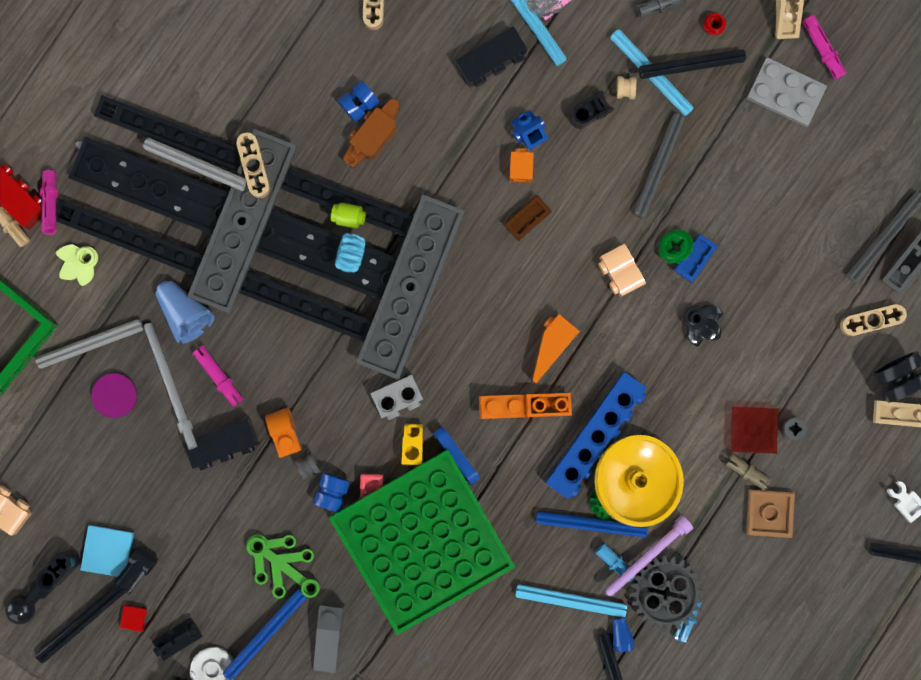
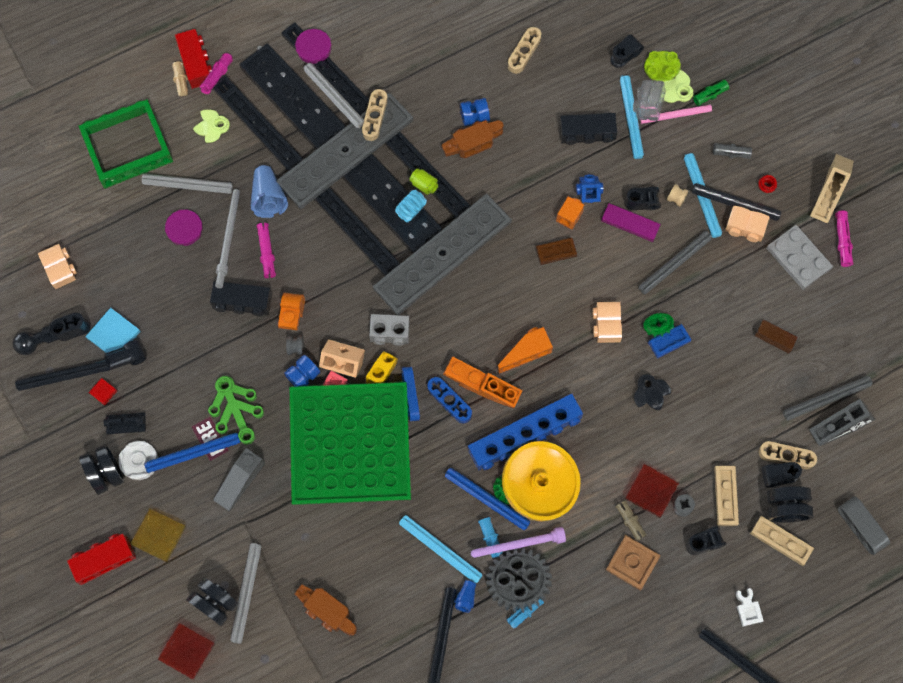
camera: 25 degrees right, 15 degrees down
none -> clear pink sticker [192,417,229,461]
none -> magenta tile [295,29,332,64]
none -> light nougat brick [319,339,365,378]
none -> blue beam [428,377,472,423]
none -> magenta tile [601,203,661,242]
none -> black piece [685,526,727,555]
none -> tan plate [714,466,739,526]
none -> light nougat brick [725,206,769,242]
none -> reddish brown slope [755,319,798,354]
none -> black piece [761,462,802,488]

